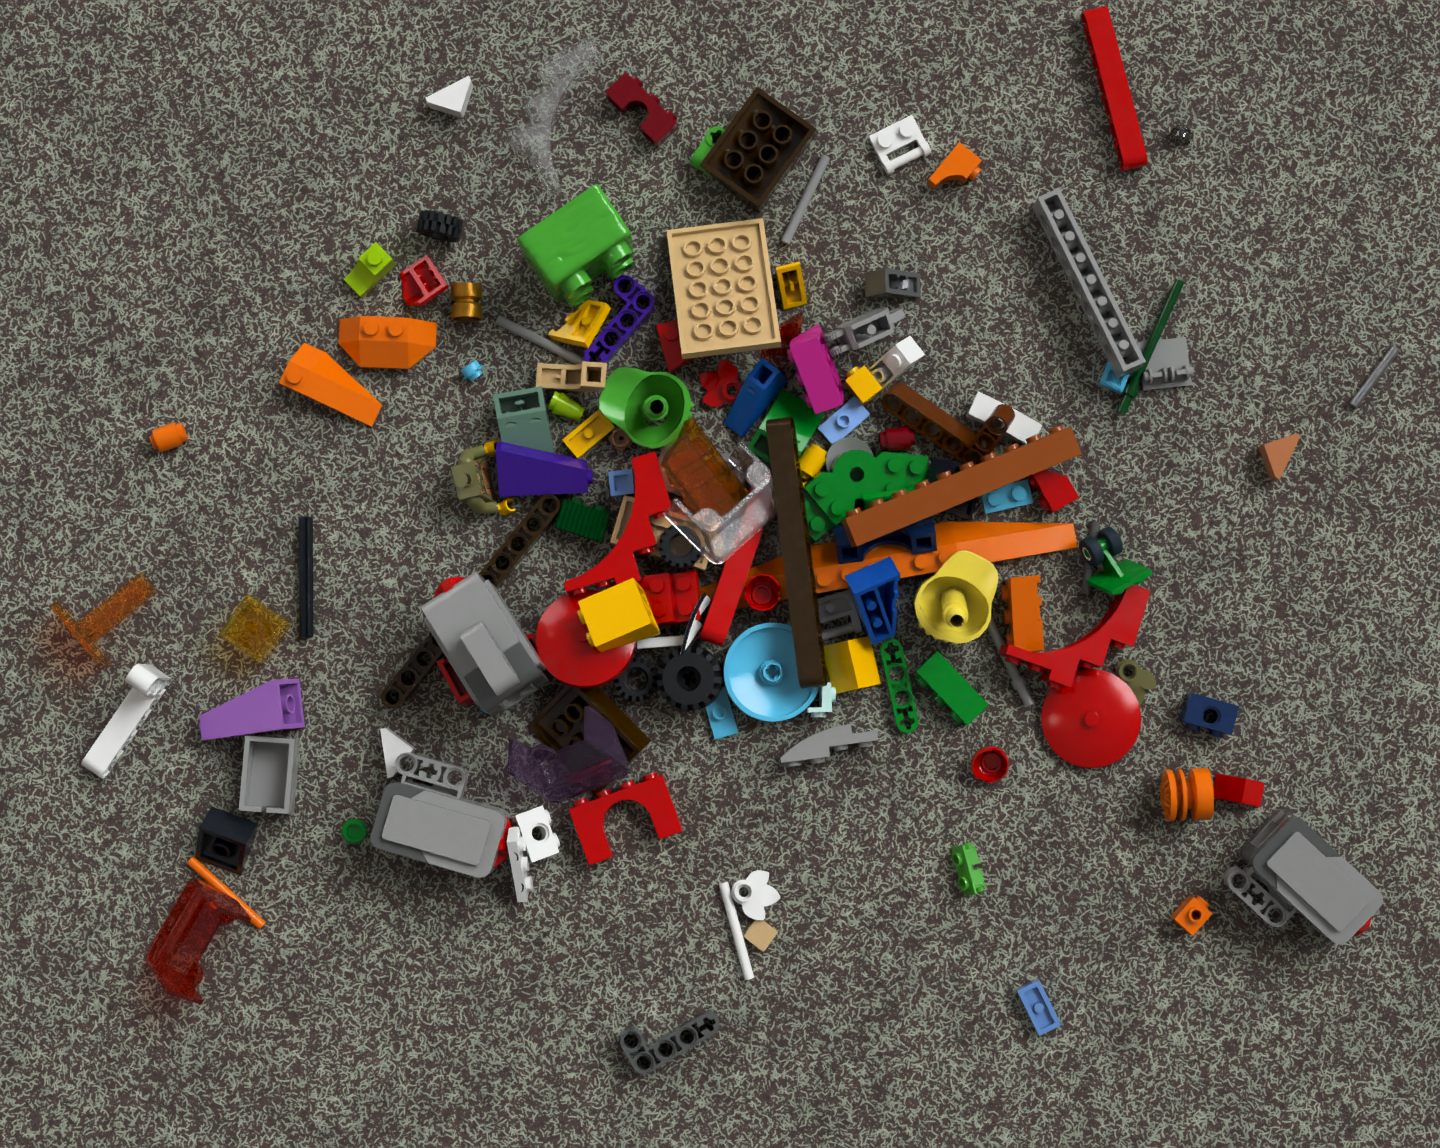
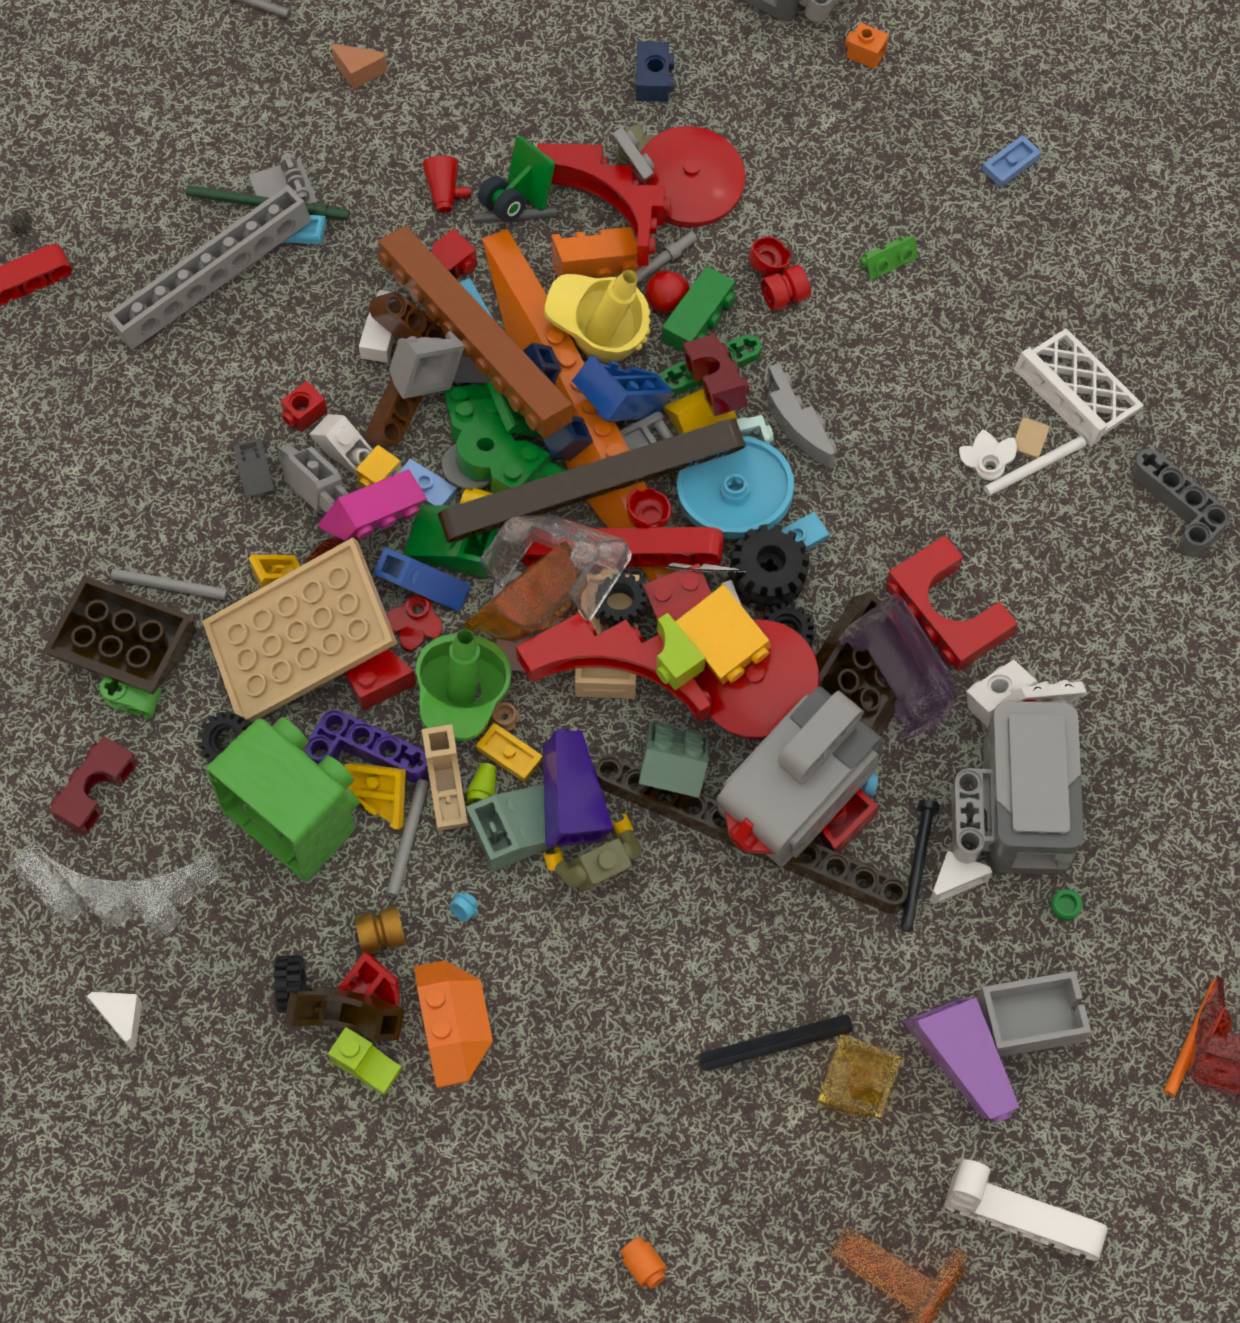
camera: 105 degrees left, 20 degrees down
black slope [195,807,258,875] -> none
orange wedge [279,343,382,427] -> none
dark green brick [554,497,611,543] -> none
medium blue brick [608,469,635,498] -> none
white plate [868,115,932,175] -> none
dark red brick [879,426,915,453] -> none
orange arch [927,142,982,190] -> none
orange wheel [1160,768,1214,822] -> none
red slope [1213,773,1265,807] -> none
none -> black tyre [197,712,252,763]
none -> red brick [280,381,328,433]
none -> dark brown arch [284,987,405,1041]
none -> light grey brick [389,331,465,399]
none -> red piece [422,155,471,213]
none -> light grey wing [613,127,655,182]
none -> sand green slope [639,722,708,798]
none -> red hair [645,270,689,314]
none -> lime arch [656,613,705,690]
none -> dark red arch [683,334,750,416]
none -> red wheel [760,264,811,312]
none -> black bar [901,799,940,932]
none -> white fence [1014,329,1144,447]

